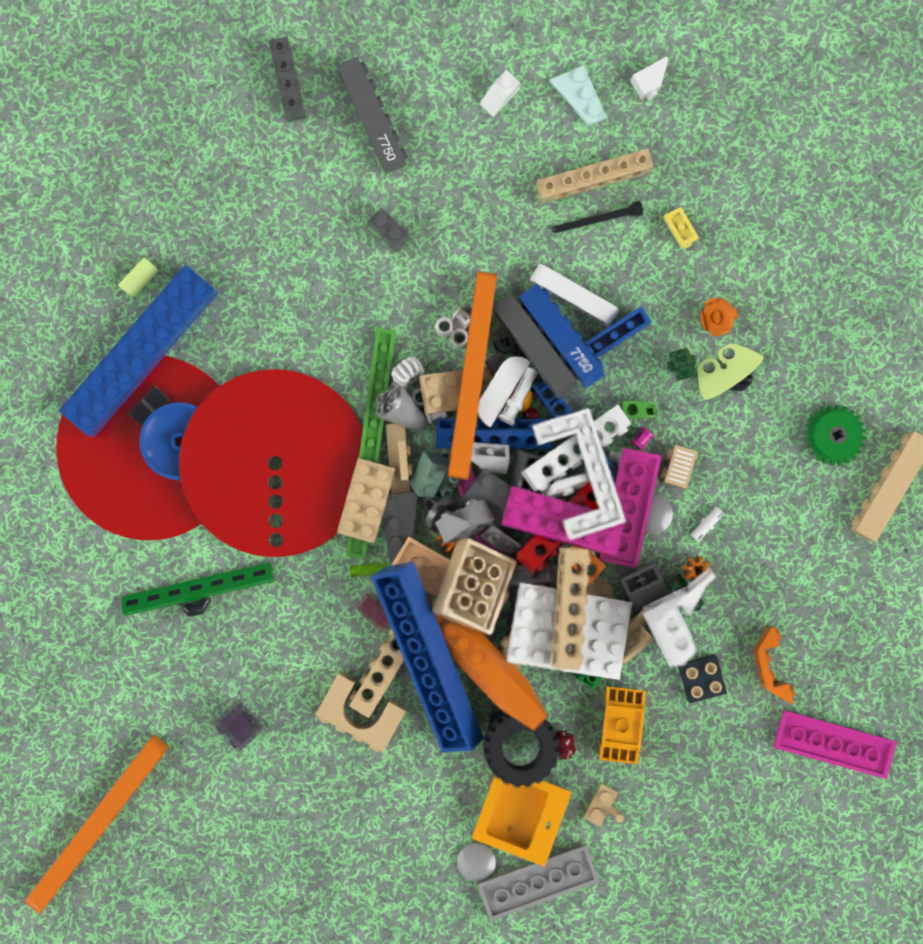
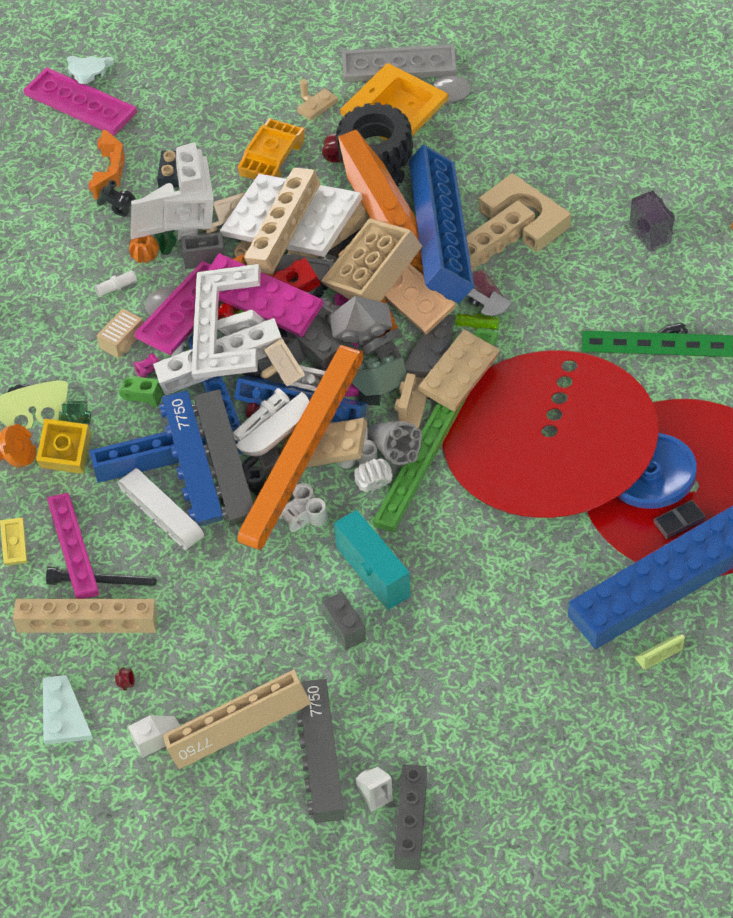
camera: 160 degrees left, 35 degrees down
none -> yellow brick [36,419,92,474]
none -> dark pink tile [47,492,99,599]
none -> light aqua tile [67,56,114,84]
none -> black piece [97,180,136,217]
none -> dark red plate [115,667,135,691]
none -> tan brick [163,669,311,769]
none -> tan plate [261,339,305,387]
none -> teal brick [334,510,411,610]
none -> white slope [356,767,393,812]
none -> brick [466,288,511,317]

